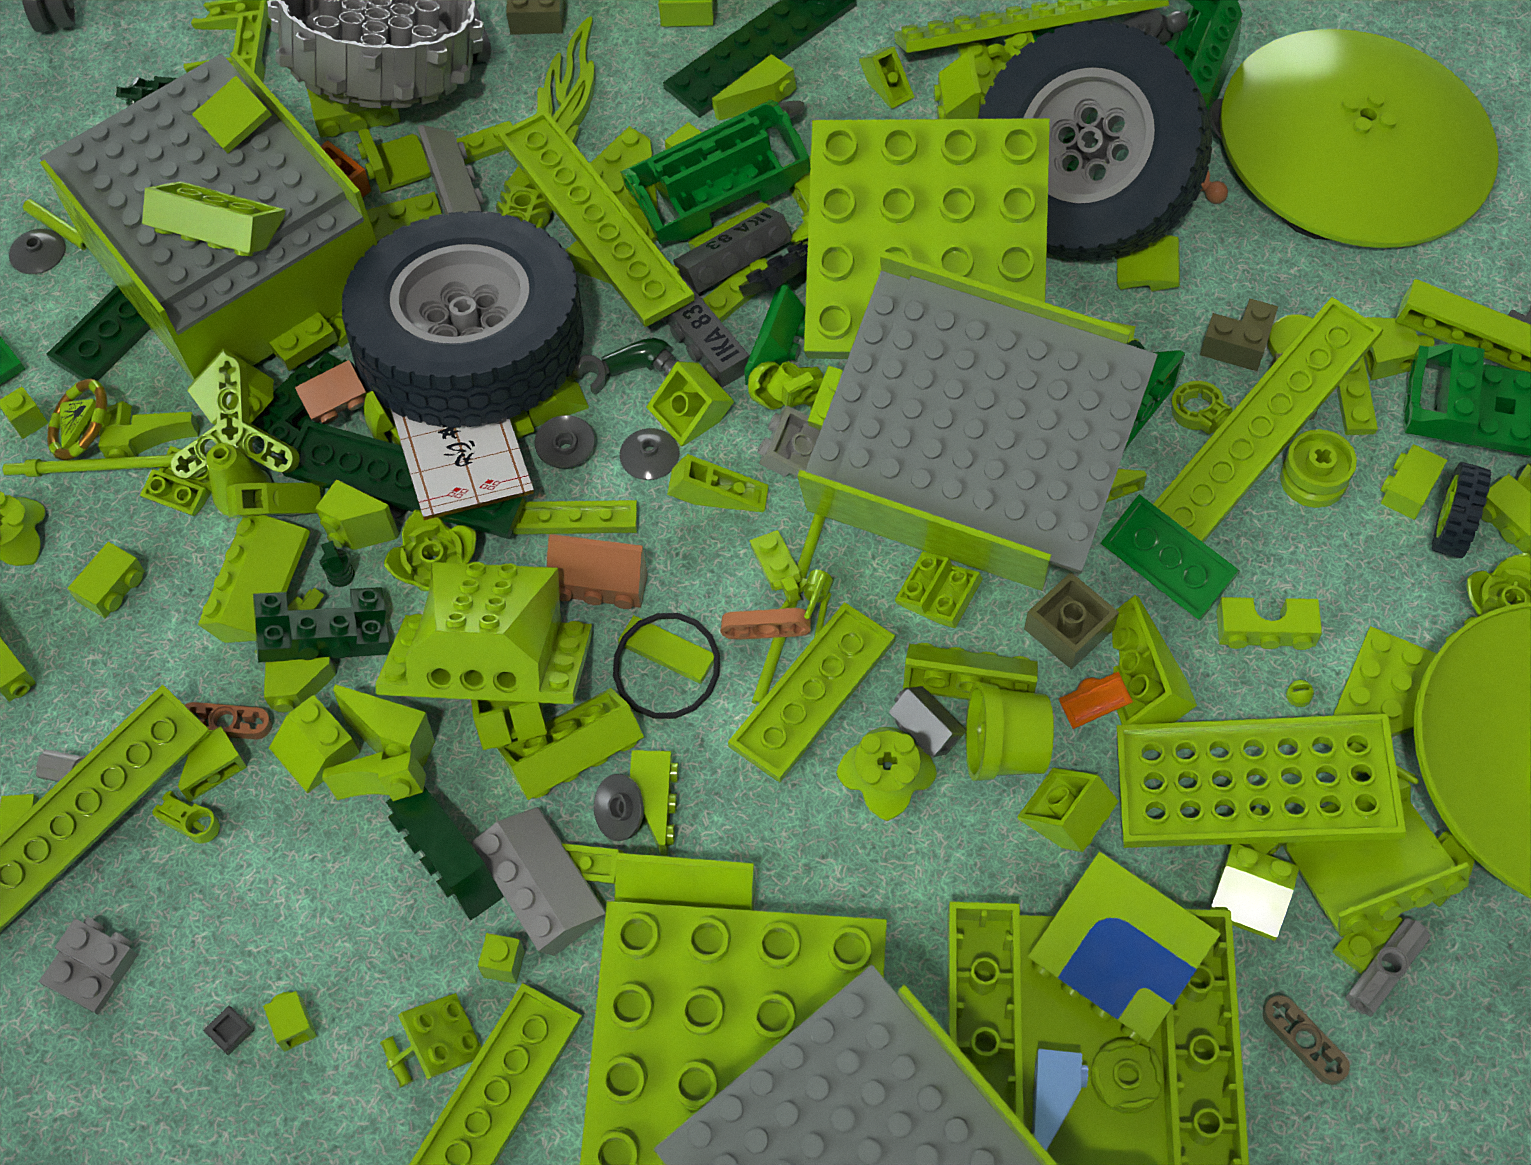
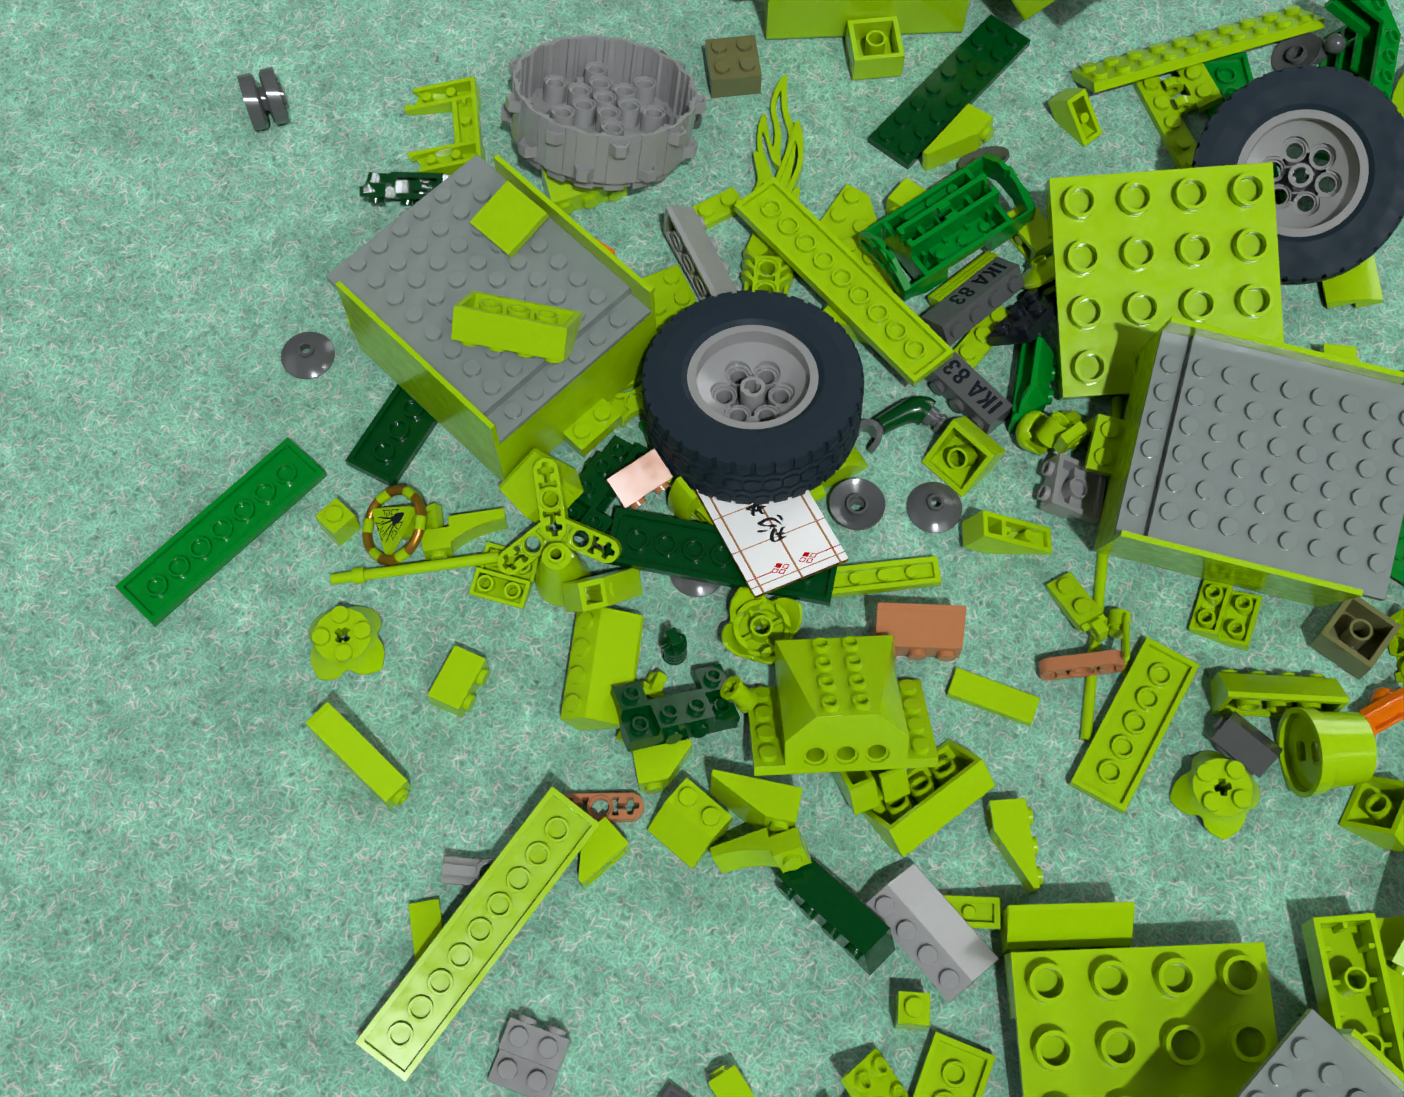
camera: 10 degrees left, 5 degrees up
lime piece [23,199,87,250] -> none
lime piece [152,791,220,844] -> none
lime slope [315,479,399,550] -> none
lime bracket [356,128,431,193] -> none
dark grey dish [594,774,644,841] -> none
black piece [613,613,720,719] -> none
lime slope [933,51,981,119] -> none
none -> lime bush [720,675,759,713]

